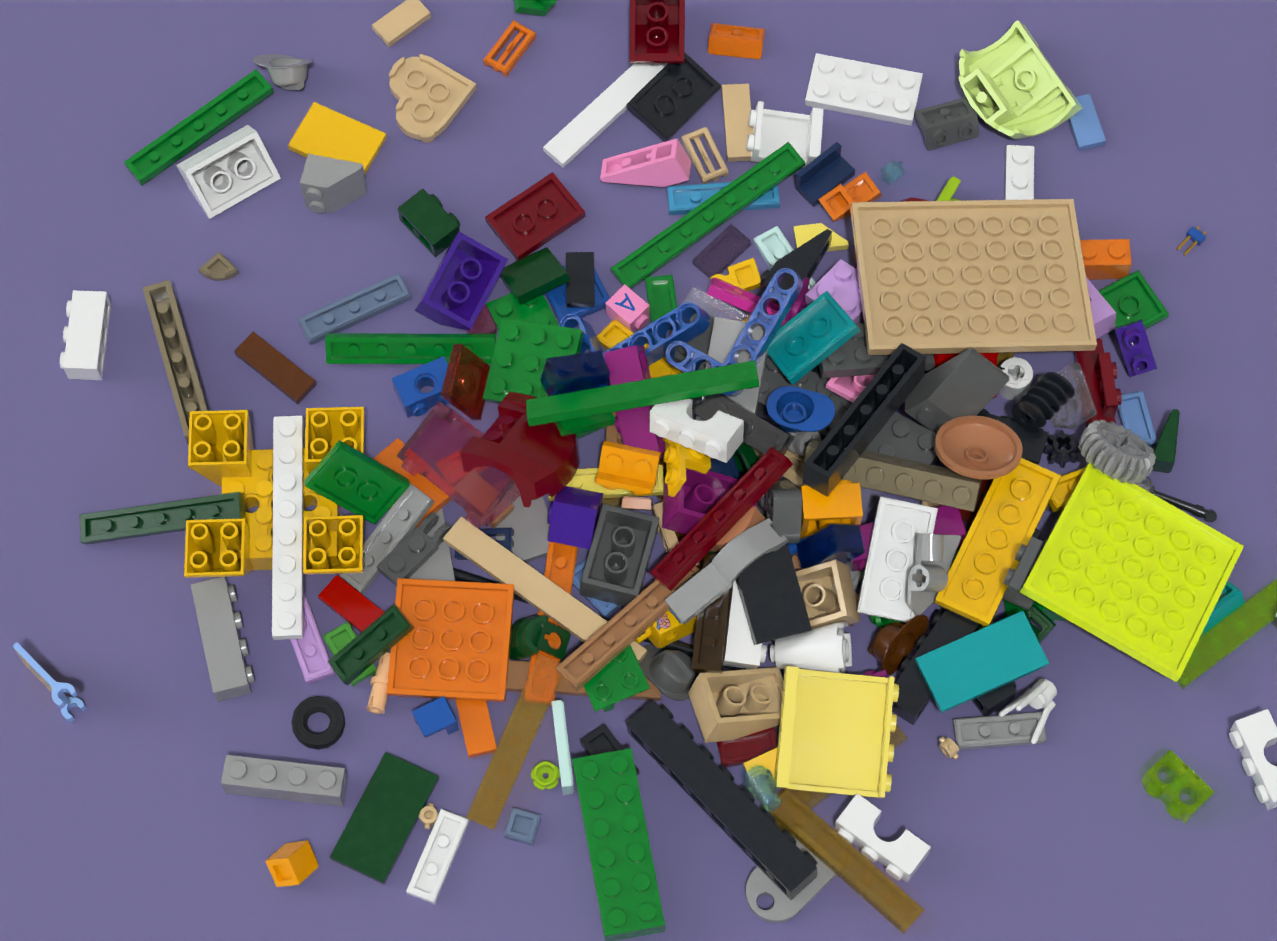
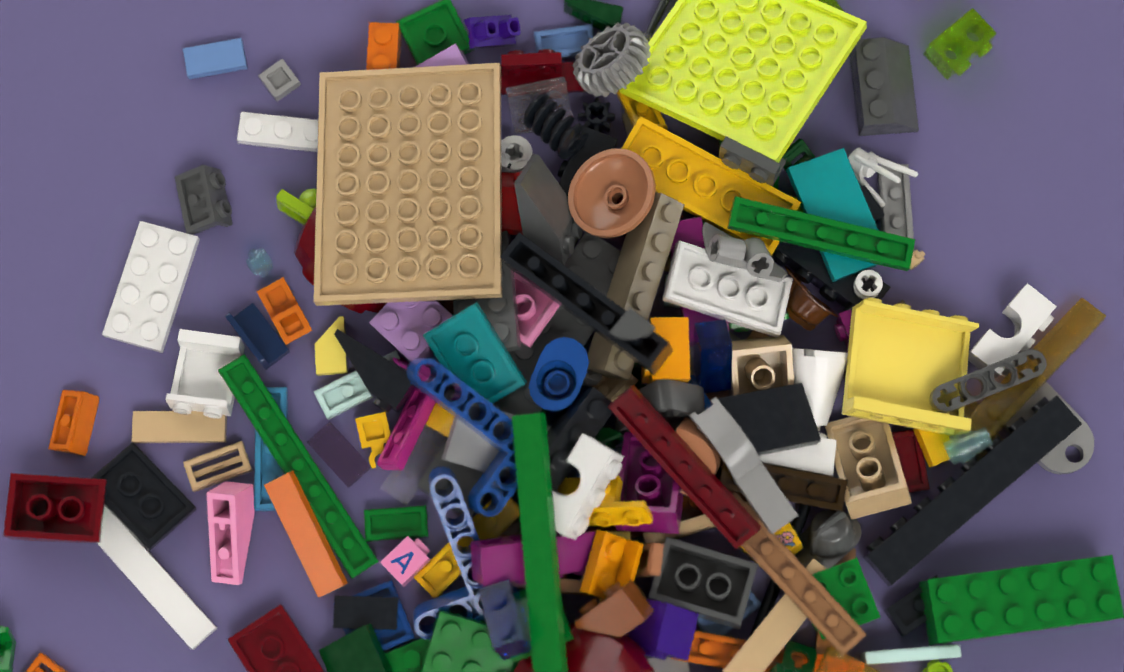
camera: 90 degrees left, 10 degrees up
yellowish green piece [958,20,1083,140] -> none
none -> light grey plate [258,59,301,102]
none -> orange tile [264,471,348,598]
none -> dark orange slope [574,580,654,637]
none -> dark grey tile [609,308,656,341]
none -> green plate [727,196,916,271]
none -> dark grey slope [850,37,919,136]
none -> white bush [853,270,883,299]
none -> dark grey beam [929,349,1047,413]

